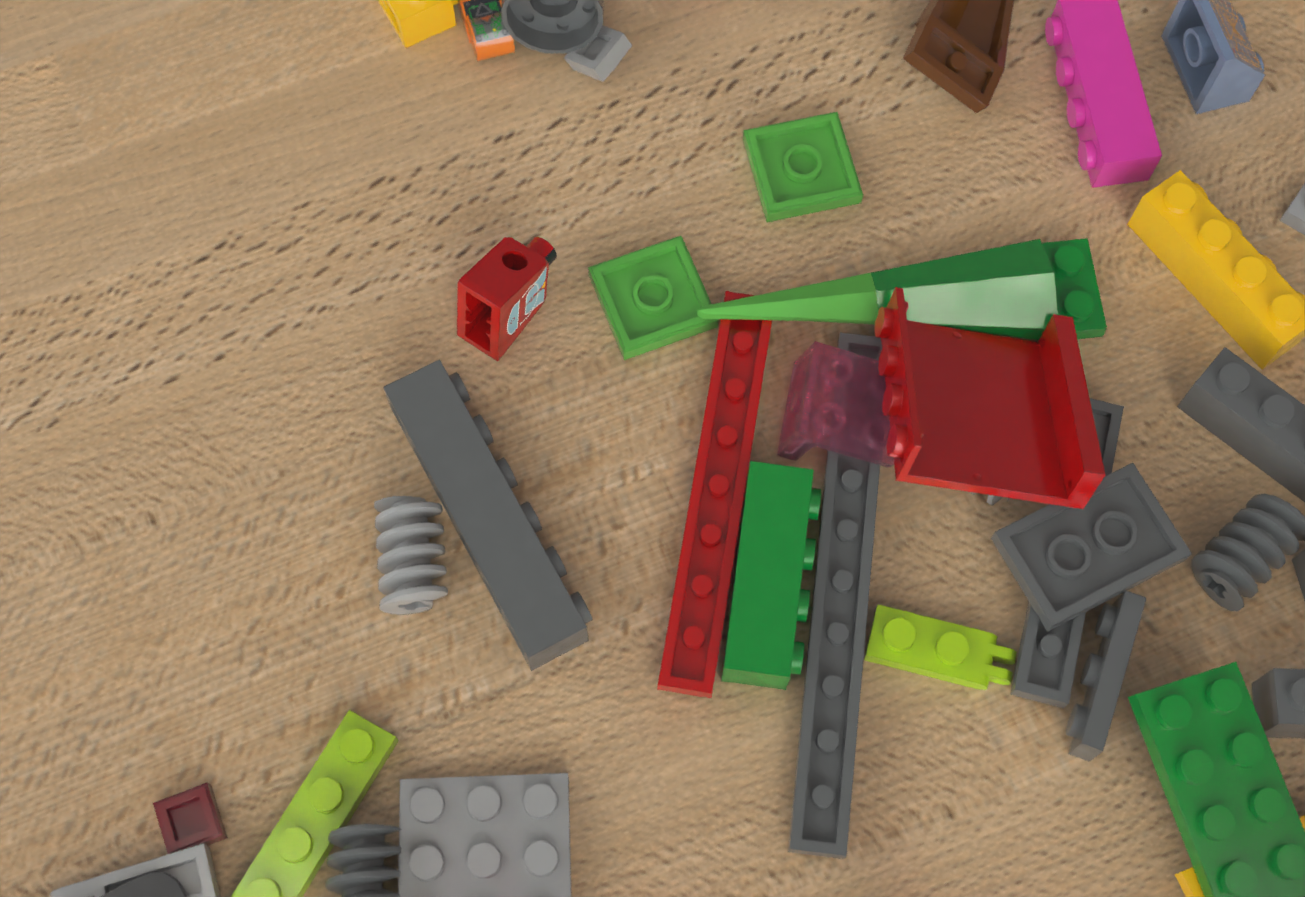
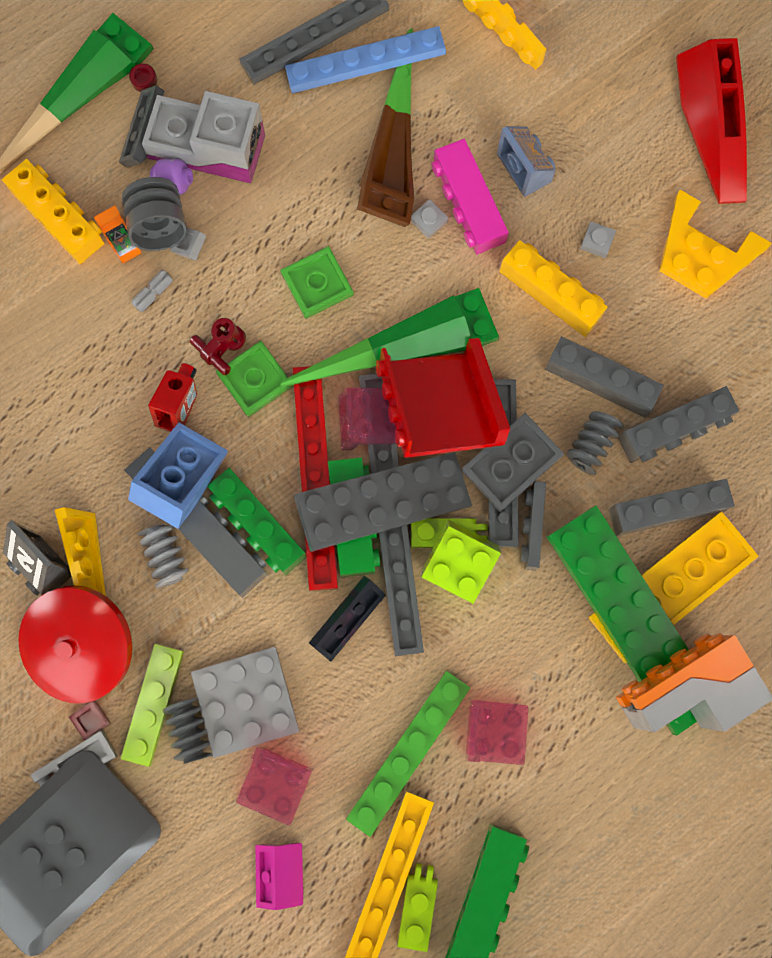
camera: 15 degrees left, 10 degrees up
none -> dark grey slope [3,520,72,596]
none -> red dish [18,585,133,703]
none -> yellow wing [55,507,106,596]
none -> medium blue slope [128,423,228,529]
none -> light grey piece [131,270,173,312]
none -> dark red piece [190,318,246,375]
none -> green brick [207,468,307,576]
none -> dark grey plate [294,452,472,552]
none -> black plate [309,576,386,662]
none -> light grey plate [411,199,448,239]
none -> lime brick [421,520,501,604]

